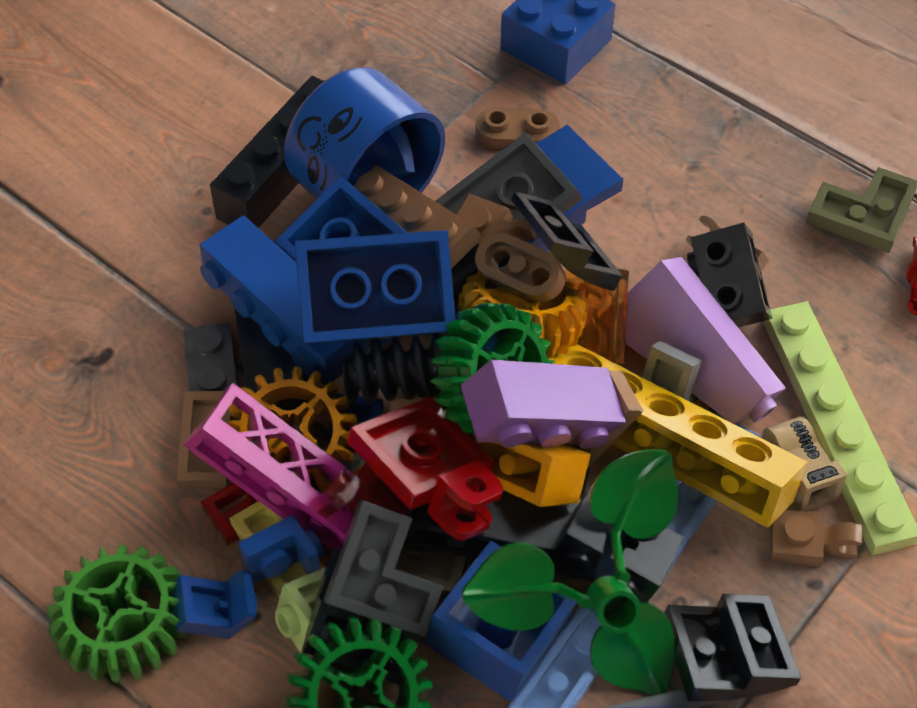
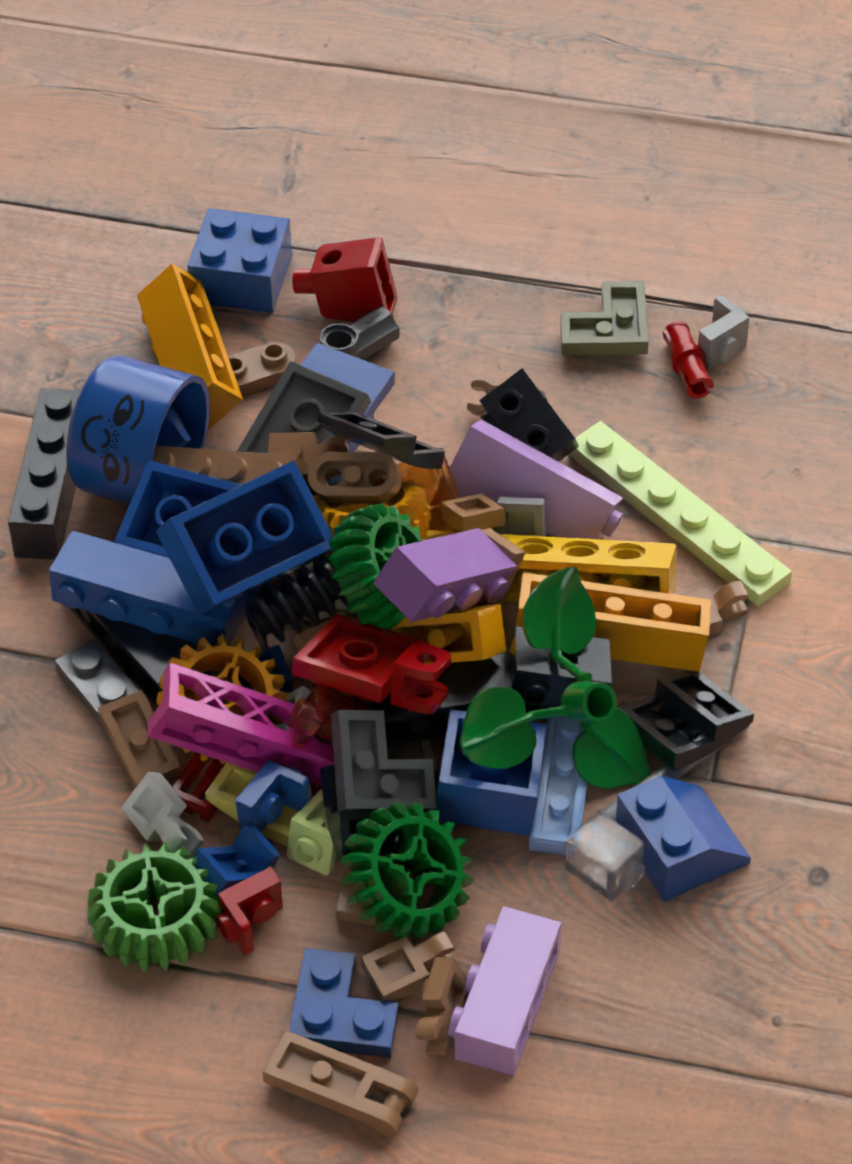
camera: 25 degrees left, 5 degrees down
tan leg [762,417,847,512] -> none
none -> white plate [121,771,204,856]
none -> light orange brick [137,263,243,431]
none -> red bracket [215,867,283,955]
none -> red torso [292,237,398,322]
none -> dark grey piece [319,306,400,360]
none -> medium nougat plate [441,493,504,532]
none -> light orange brick [514,573,711,672]

